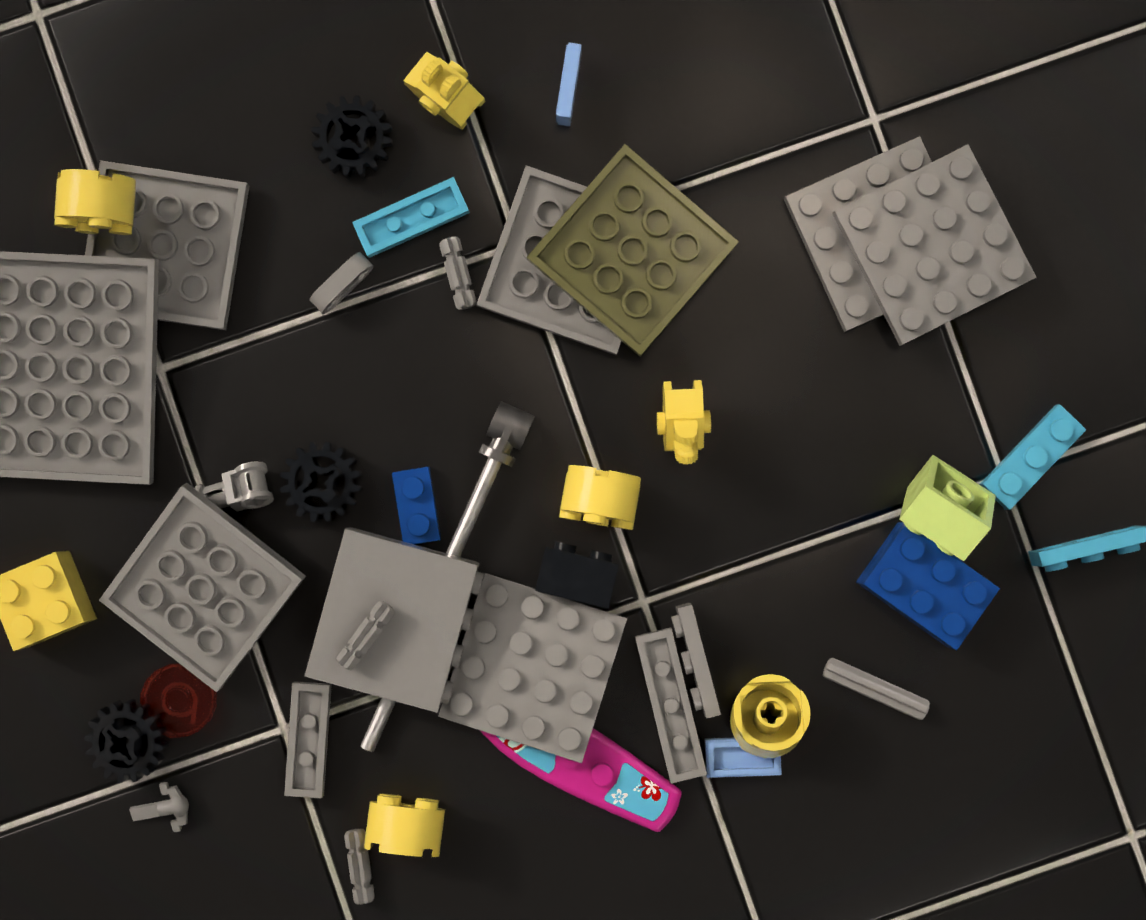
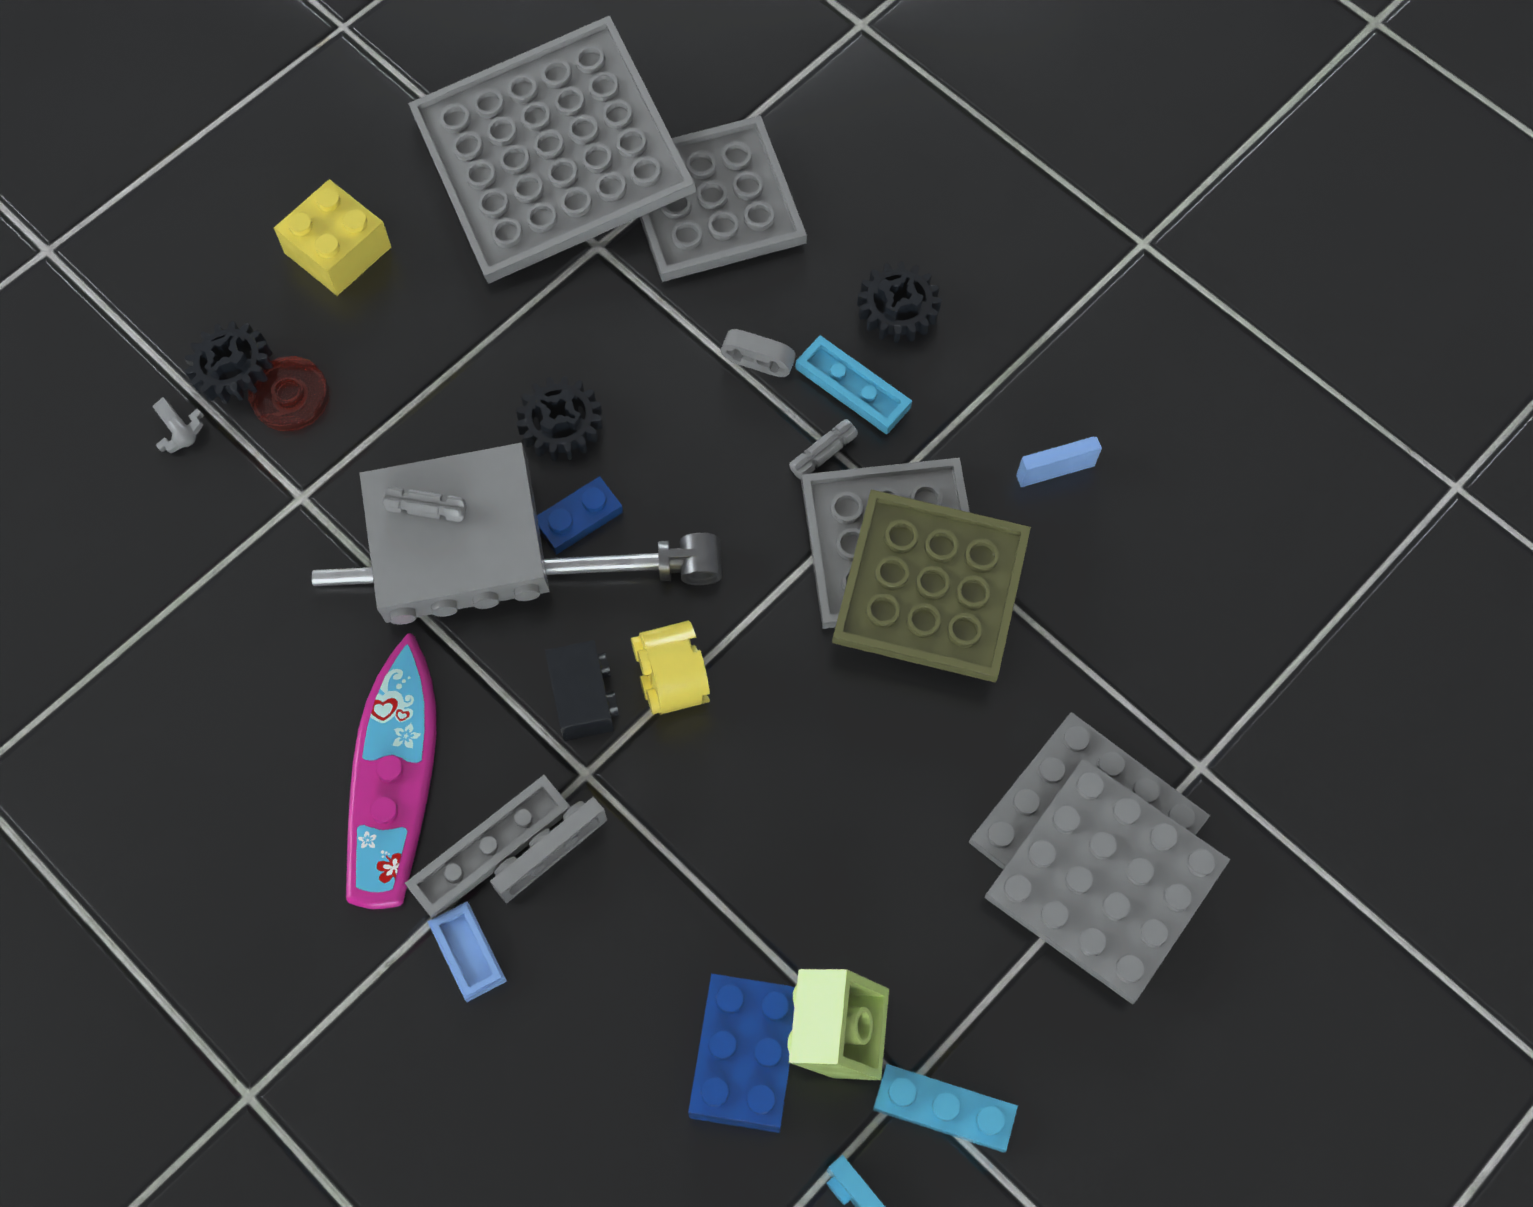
camera: 60 degrees right, 20 degrees down
light yellow brick [54,169,136,235] -> none
light grey plate [99,483,306,692] -> none
light grey connector [195,461,274,512] -> none
light grey plate [284,682,332,798] -> none
light grey axle [344,829,375,904] -> none
light yellow brick [364,794,445,857] -> none
light yellow hinge [403,52,485,130] -> none
light grey plate [438,573,627,763] -> none
light yellow hinge [657,380,711,465] -> none
light yellow brick [730,674,811,758] -> none
light grey axle [823,658,930,720] -> none

